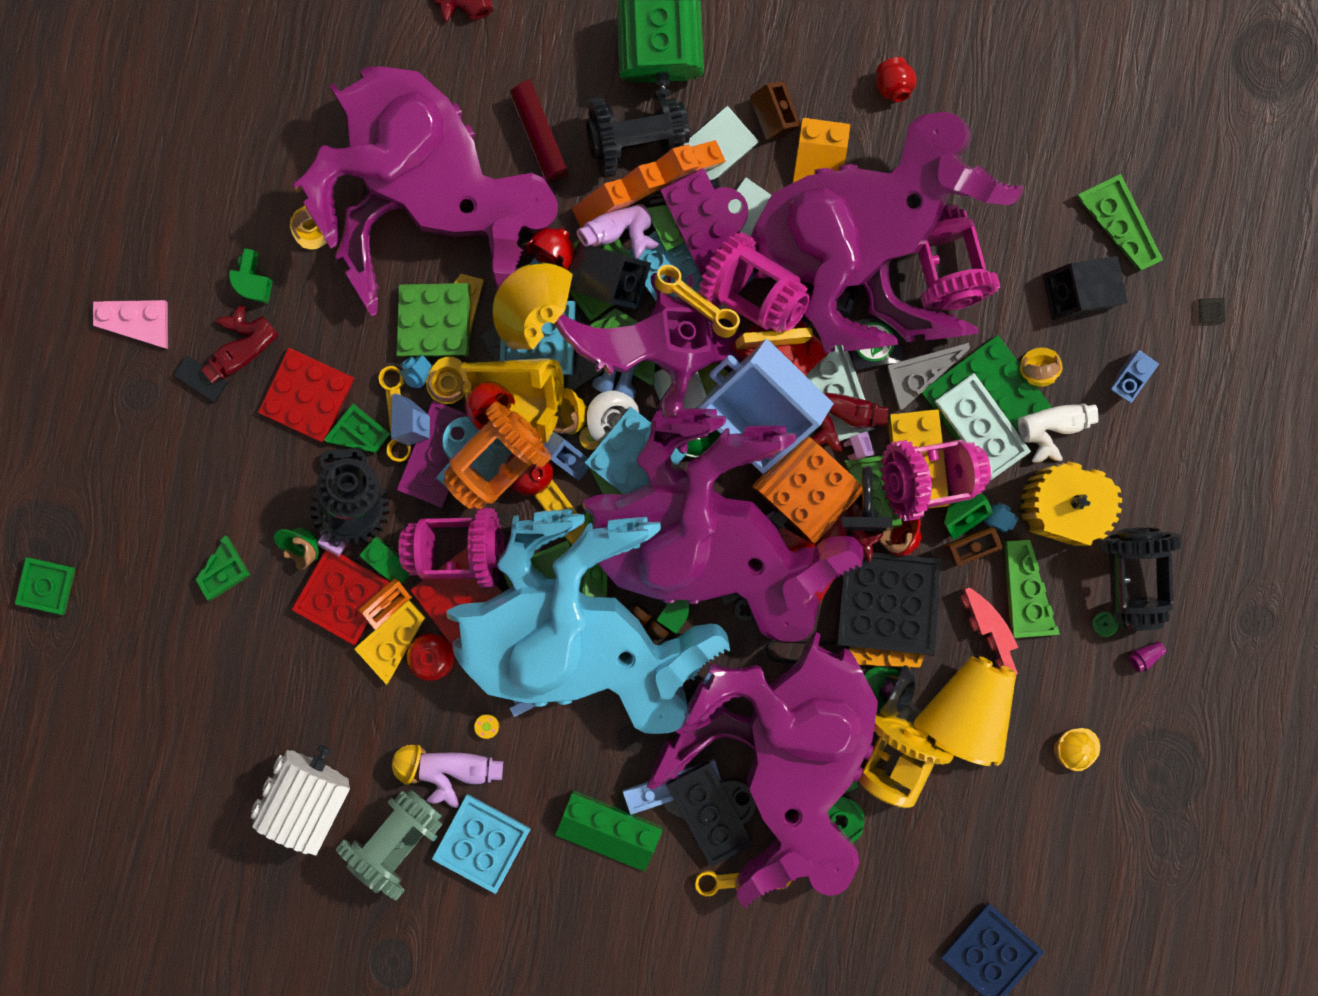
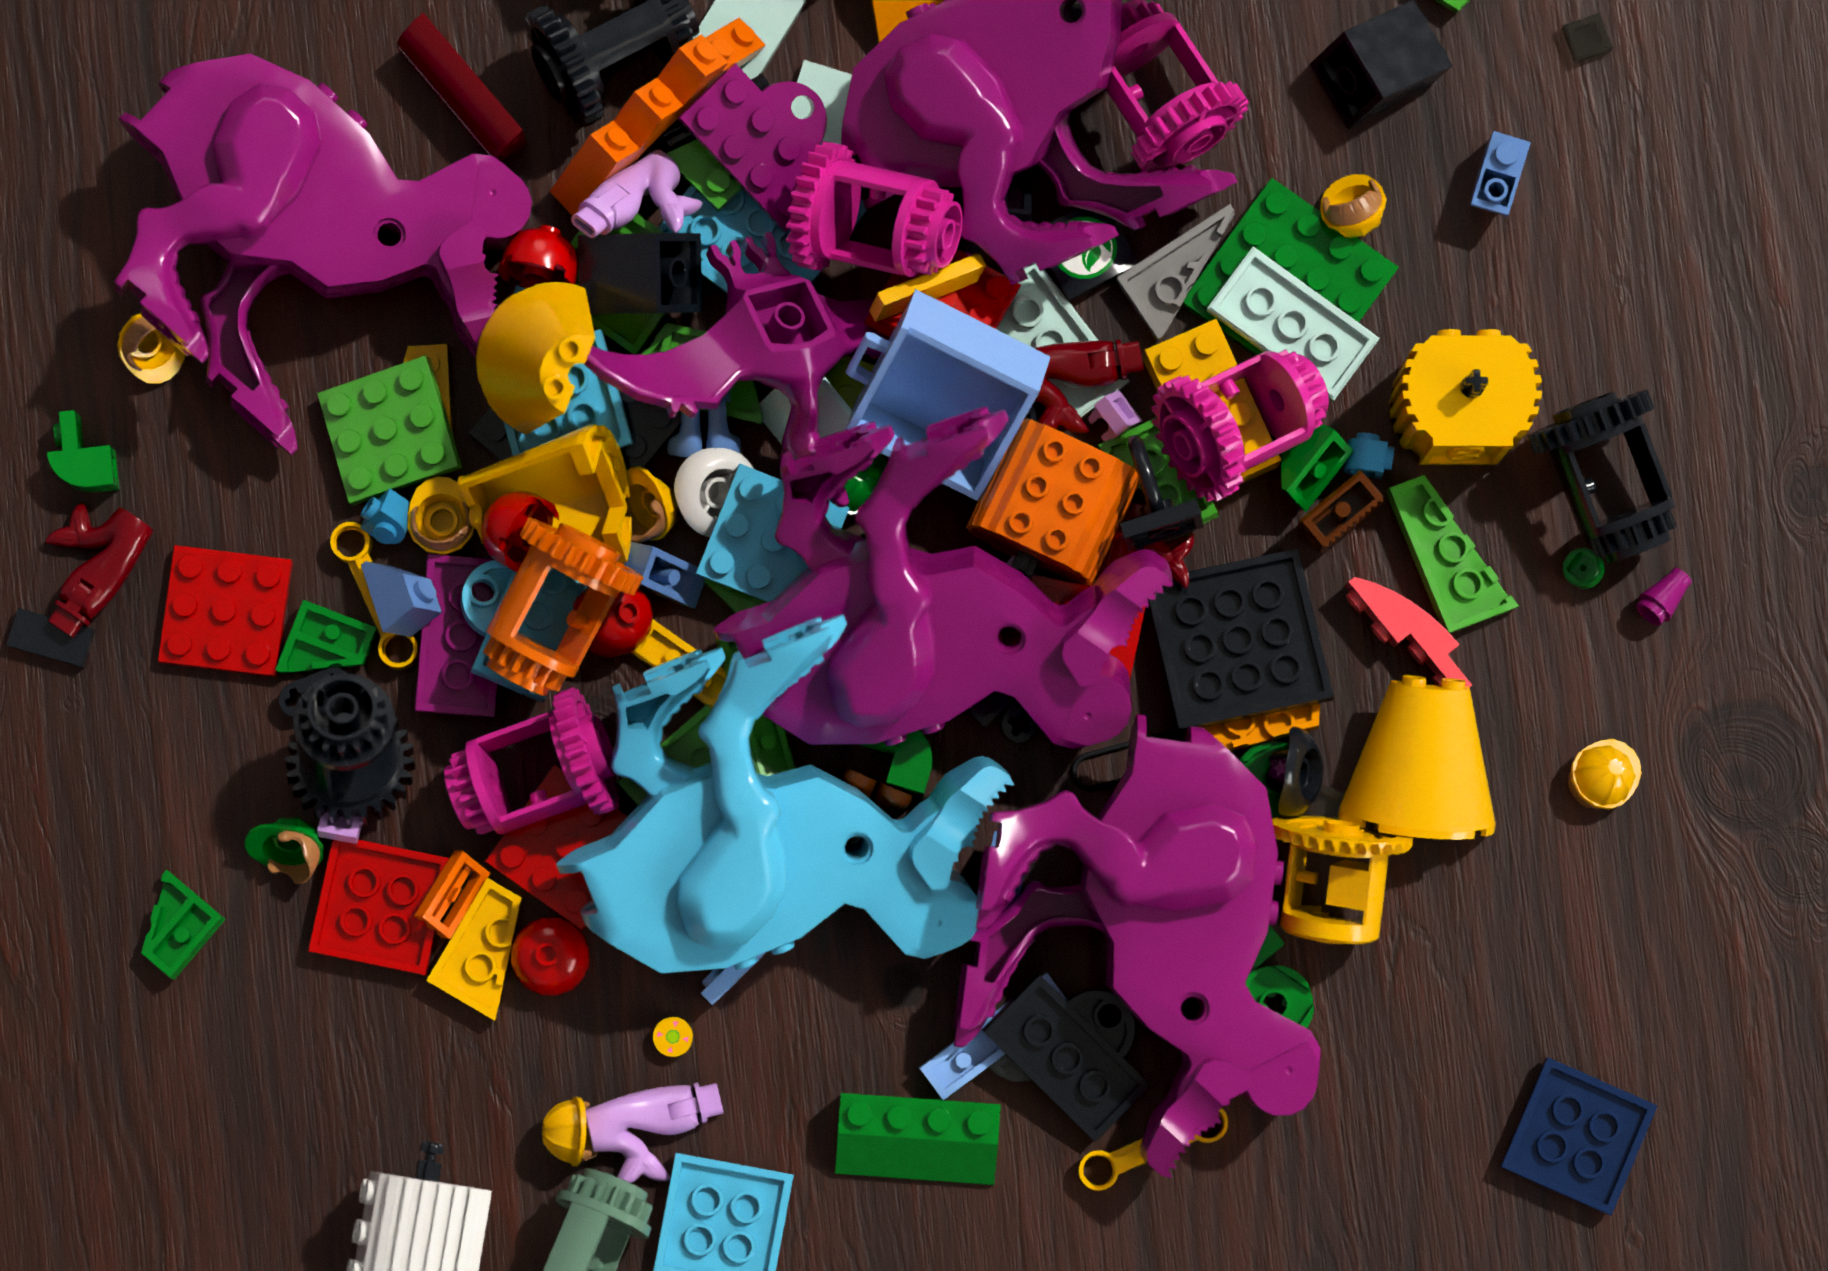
camera: 25 degrees left, 5 degrees down
green slope [359,537,410,585] -> none
yellow tile [579,426,600,450] -> none
yellow piece [654,265,740,338] -> none
red piece [880,519,922,556] -> none
white piece [1018,403,1098,463] -> none

